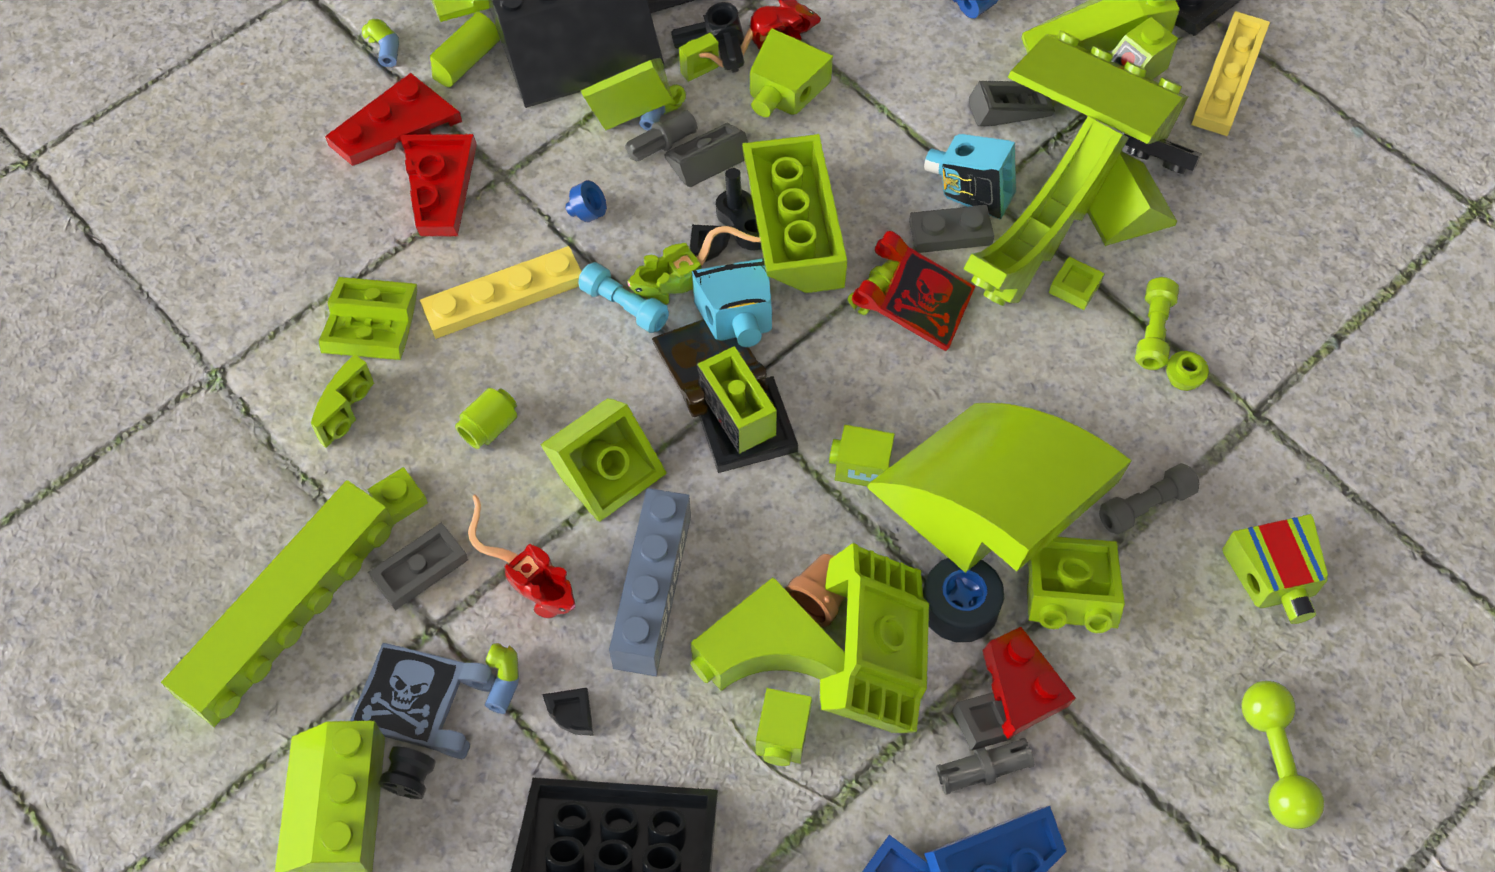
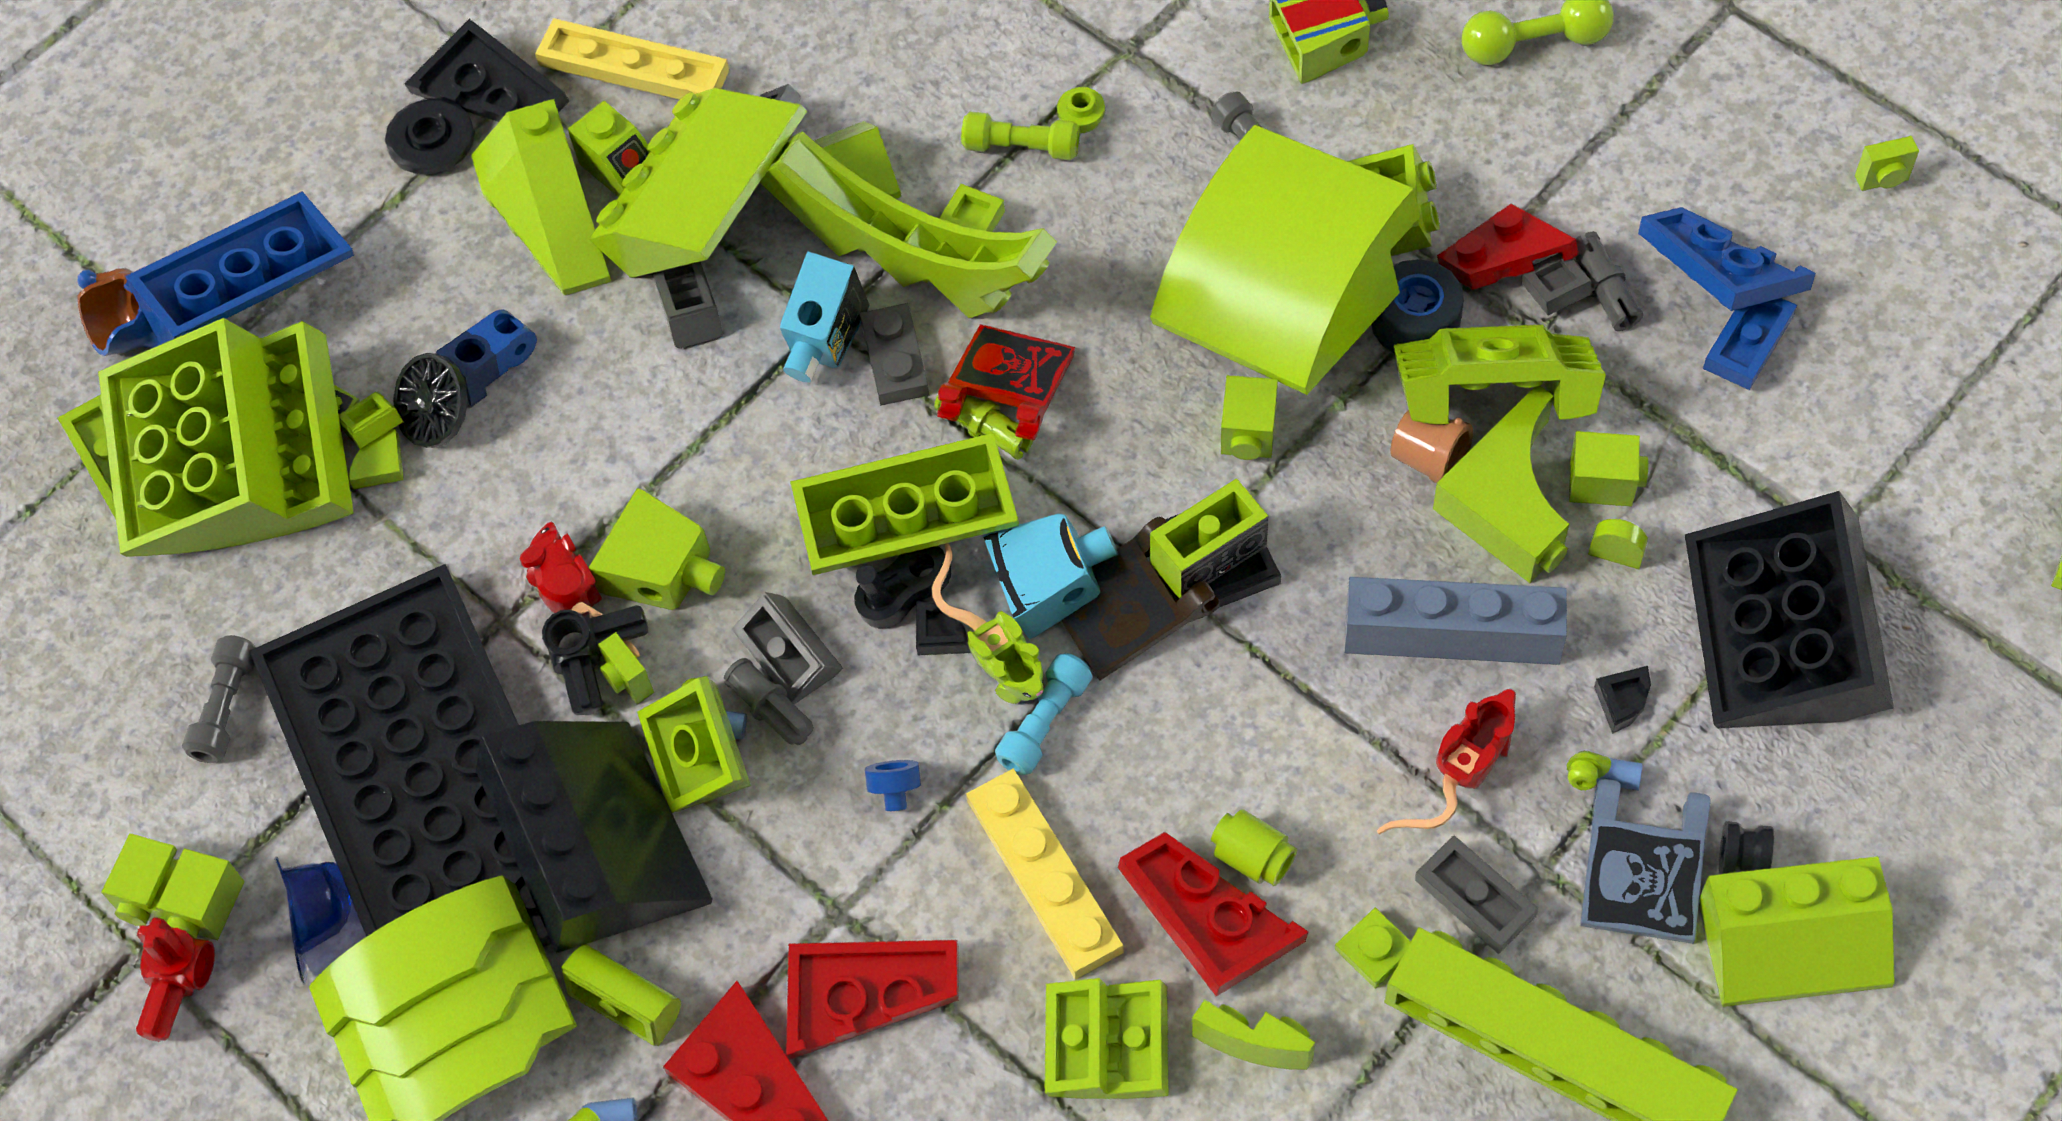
camera: 90 degrees left, 0 degrees up
lime slope [540,398,667,522] -> none
none -> red wing [1118,832,1309,997]
none -> lime tile [1588,519,1648,569]

